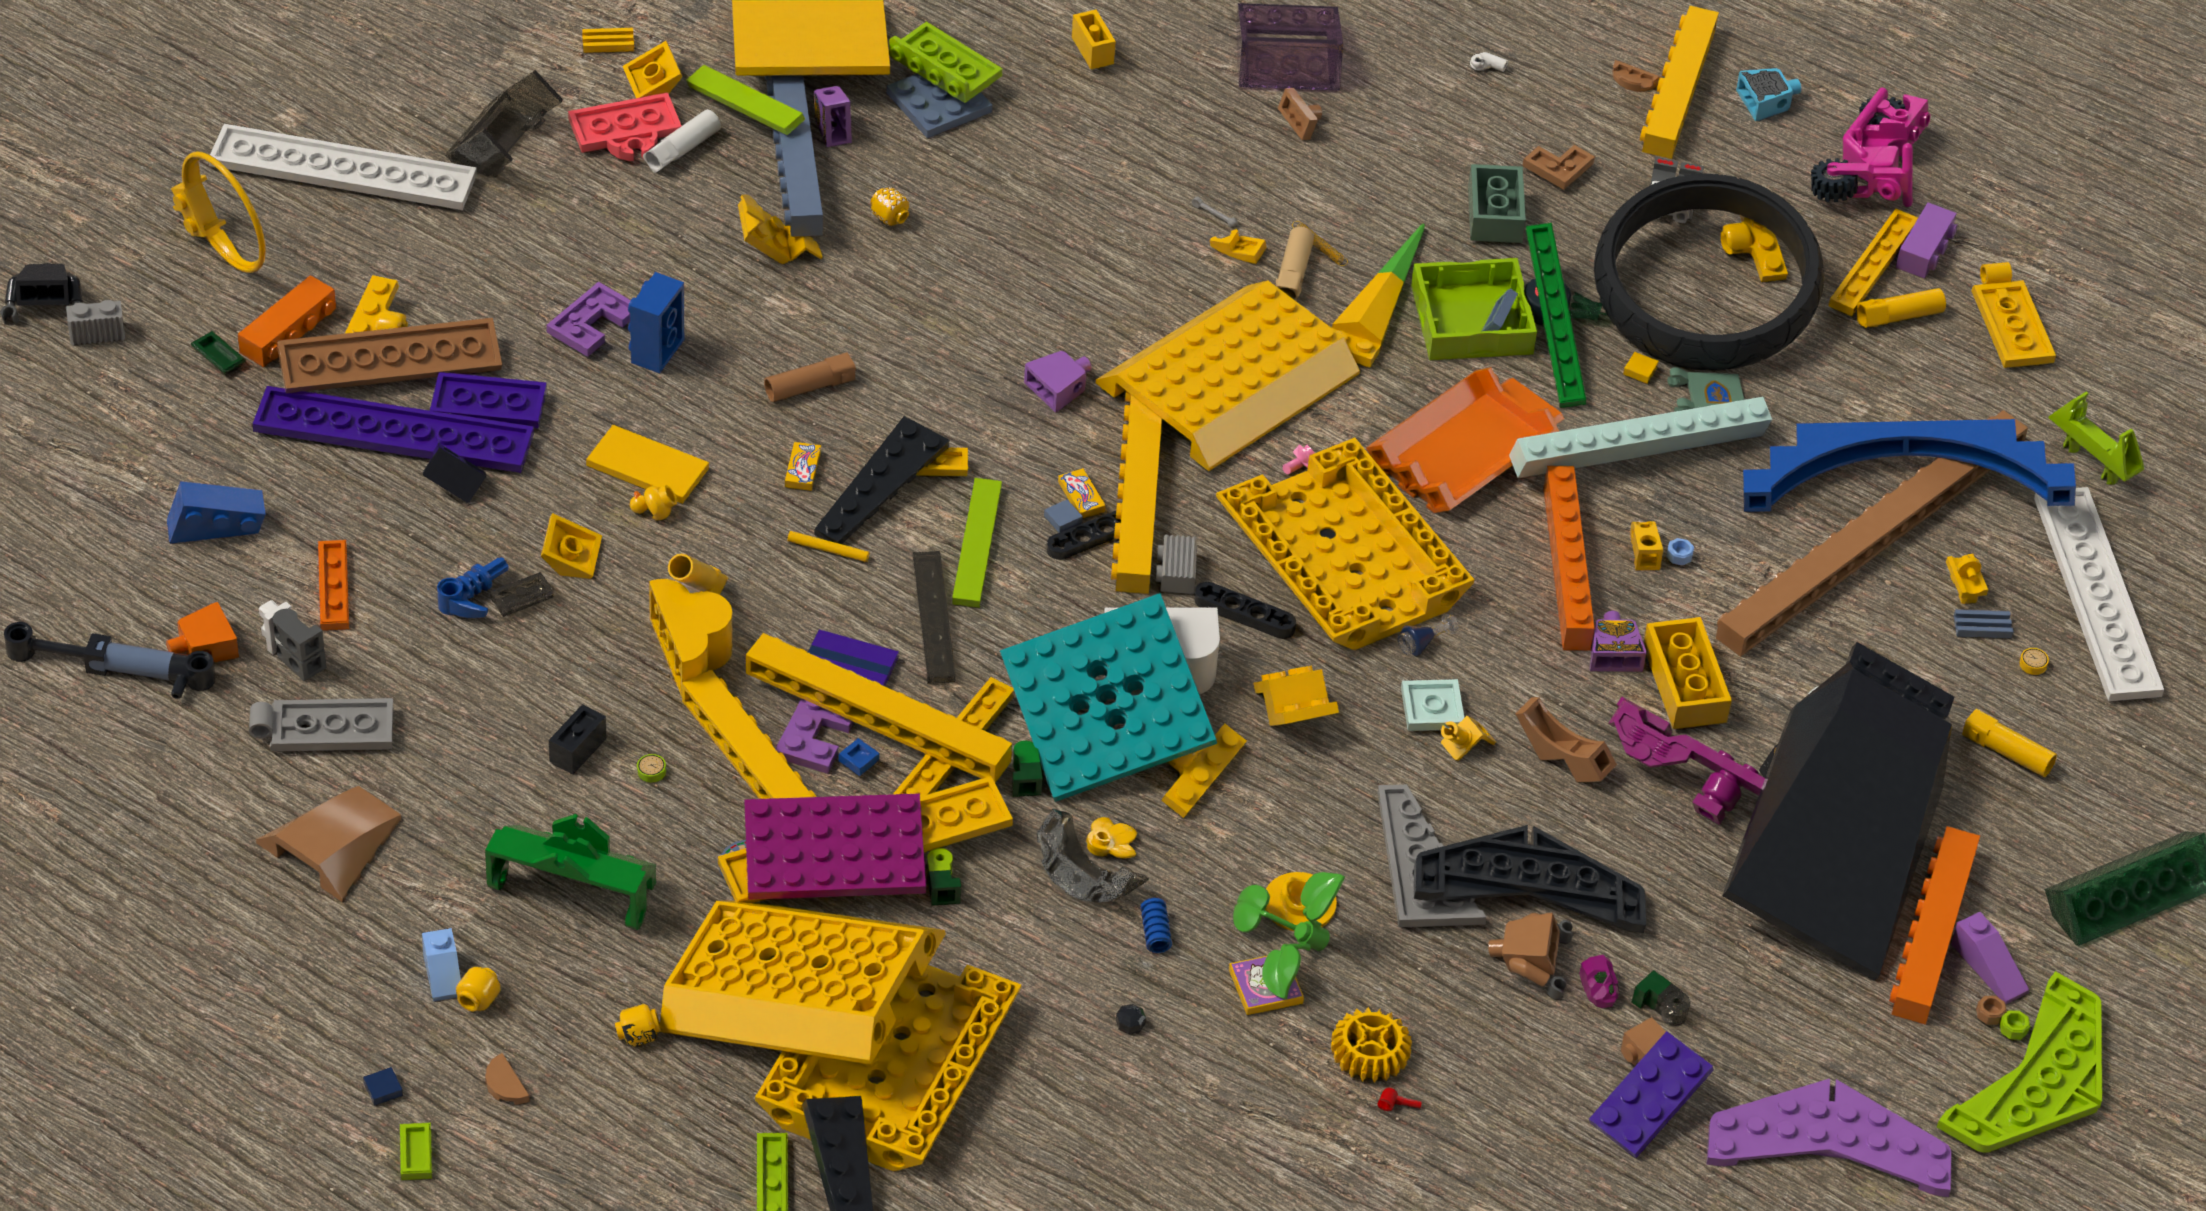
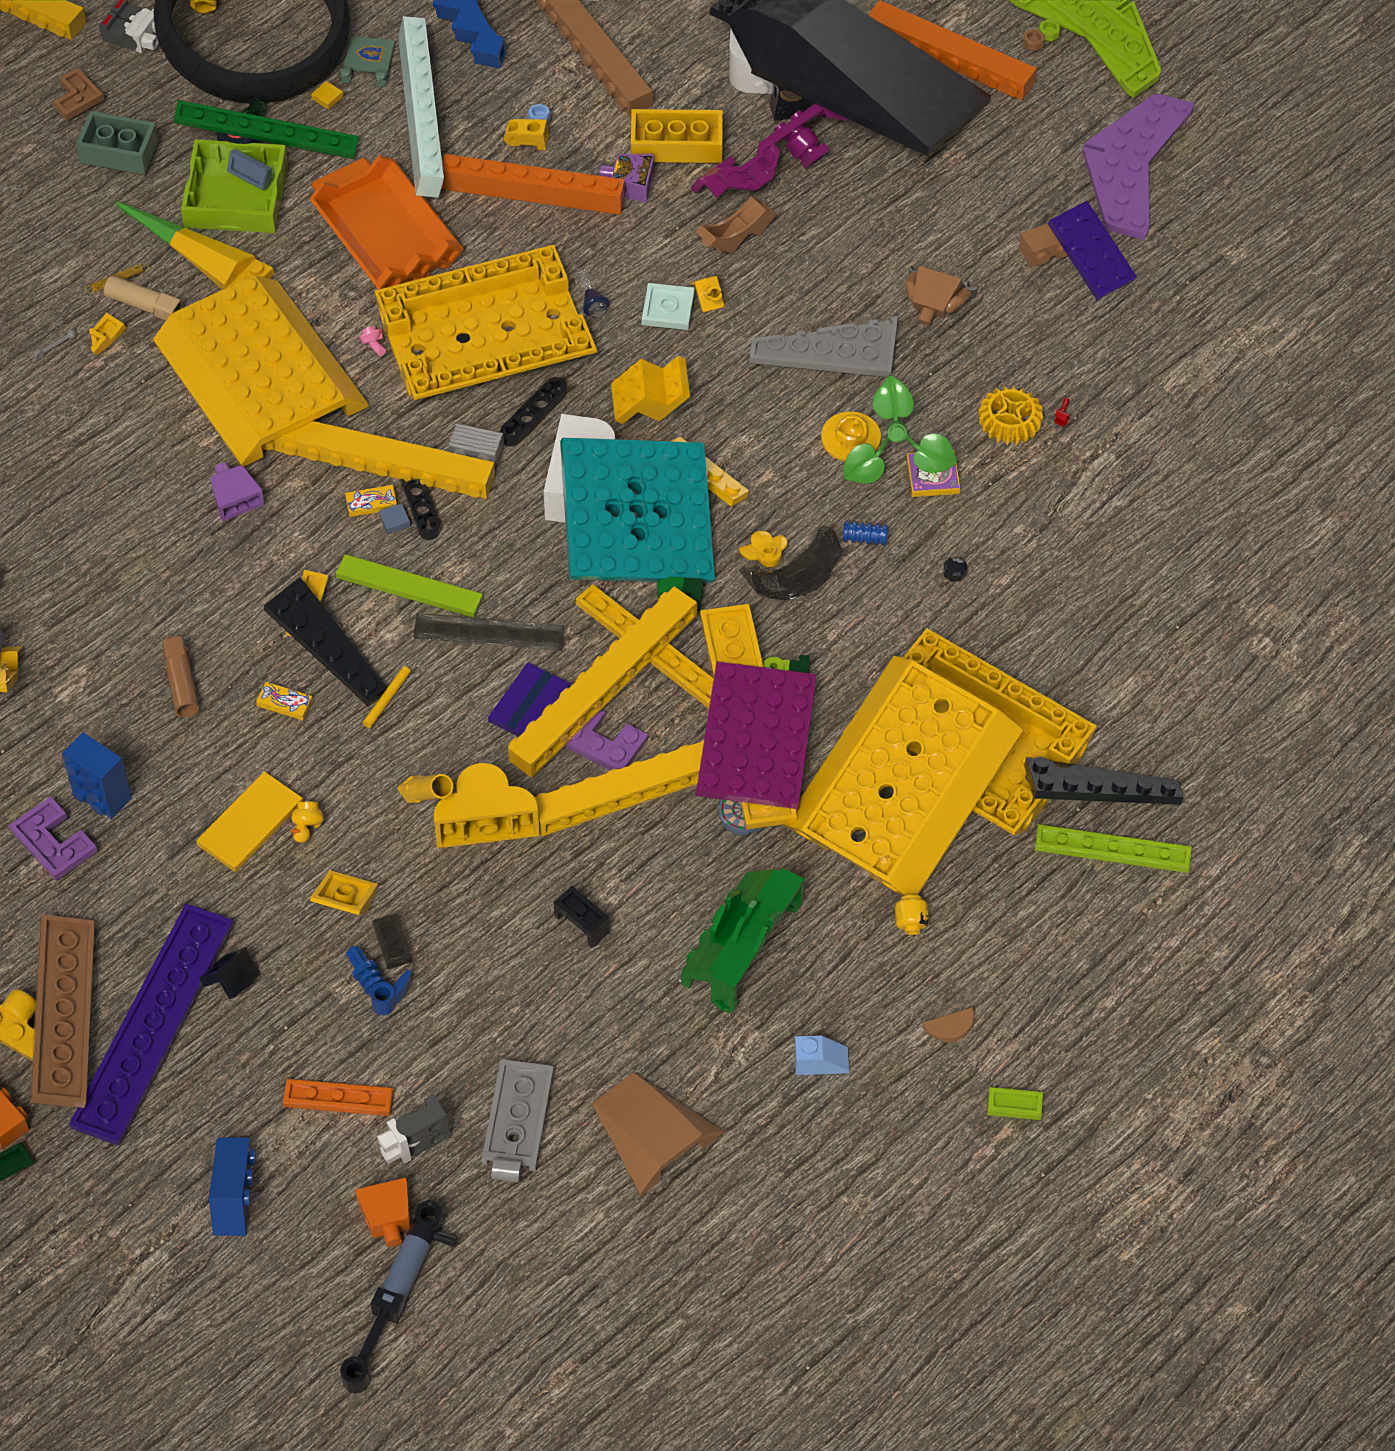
camera: 75 degrees left, 10 degrees up
dark blue tile [363,1067,403,1106] -> none
dark purple plate [430,372,547,429] -> none
yellow head [456,967,501,1012] -> none
tile [637,754,666,783] -> none
blue plate [839,738,880,776] -> none
black wing [1413,825,1646,933] -> none
magenta rock [1579,955,1619,1008] -> none
leg [1631,970,1691,1026] -> none
medium lavender slope [1951,912,2029,1005] -> none

